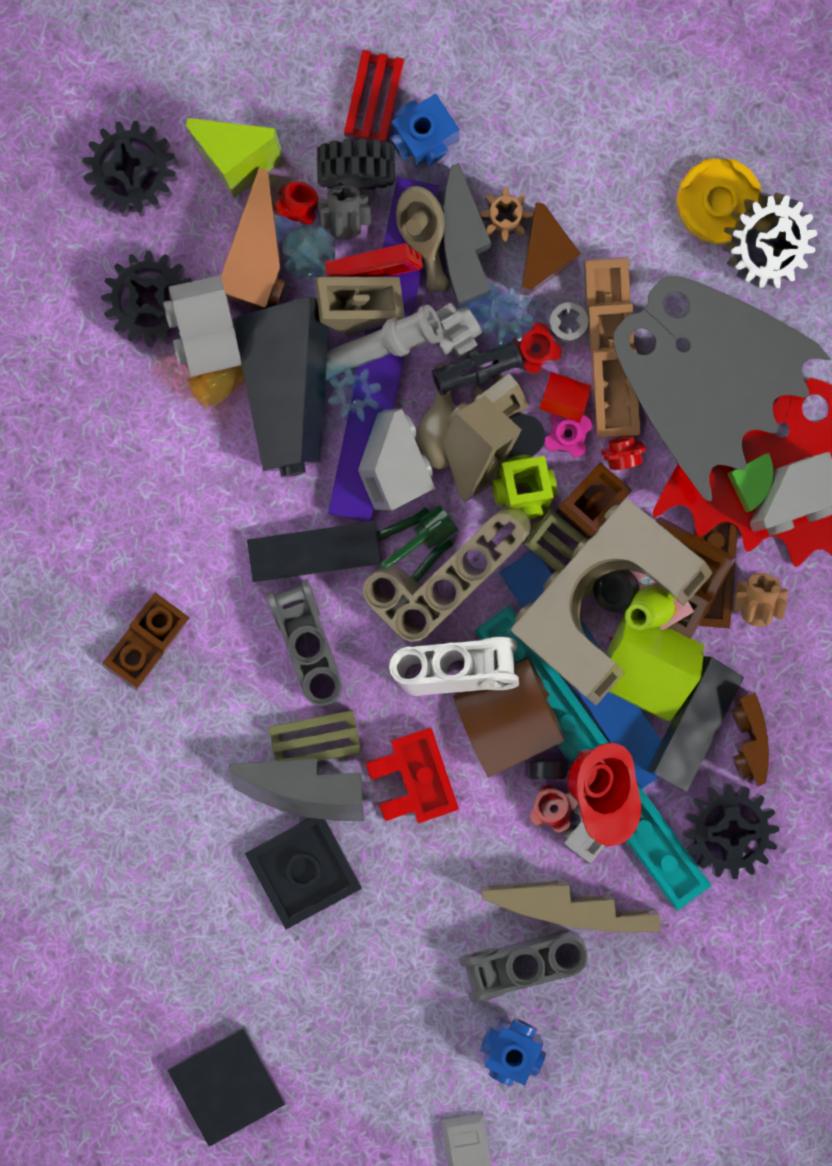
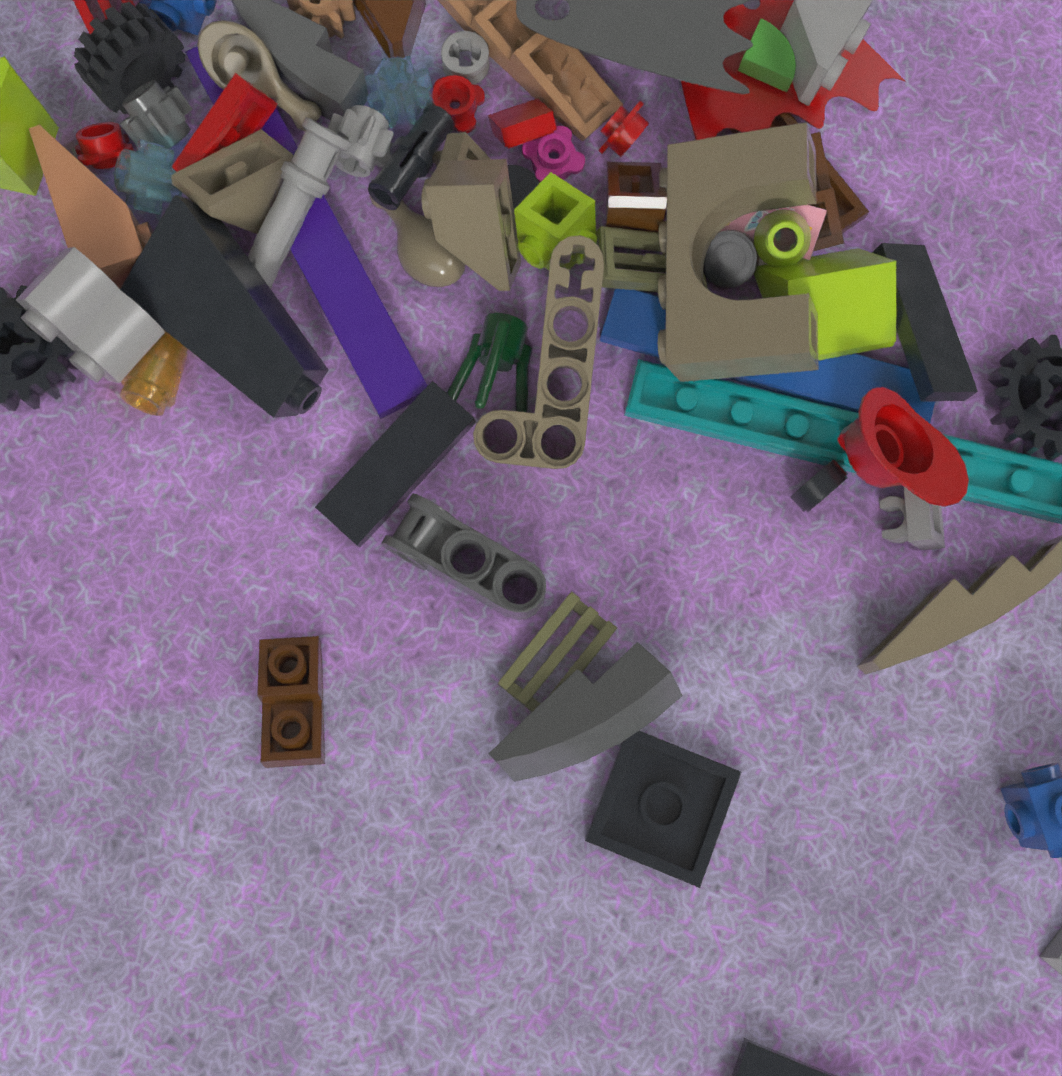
camera: 40 degrees left, 10 degrees down
clear light blue gear [328,367,381,422] -> none
light grey slope [358,409,435,511] -> none
red plate [364,727,459,824] -> none
white piece [389,637,519,696] -> none
reddish brown slope [453,657,567,778] -> none
dark grey piece [459,931,588,1002] -> none
plate [530,785,579,834] -> none
reddish brown slope [731,691,769,786] -> none
medium nougat gear [733,573,789,627] -> none

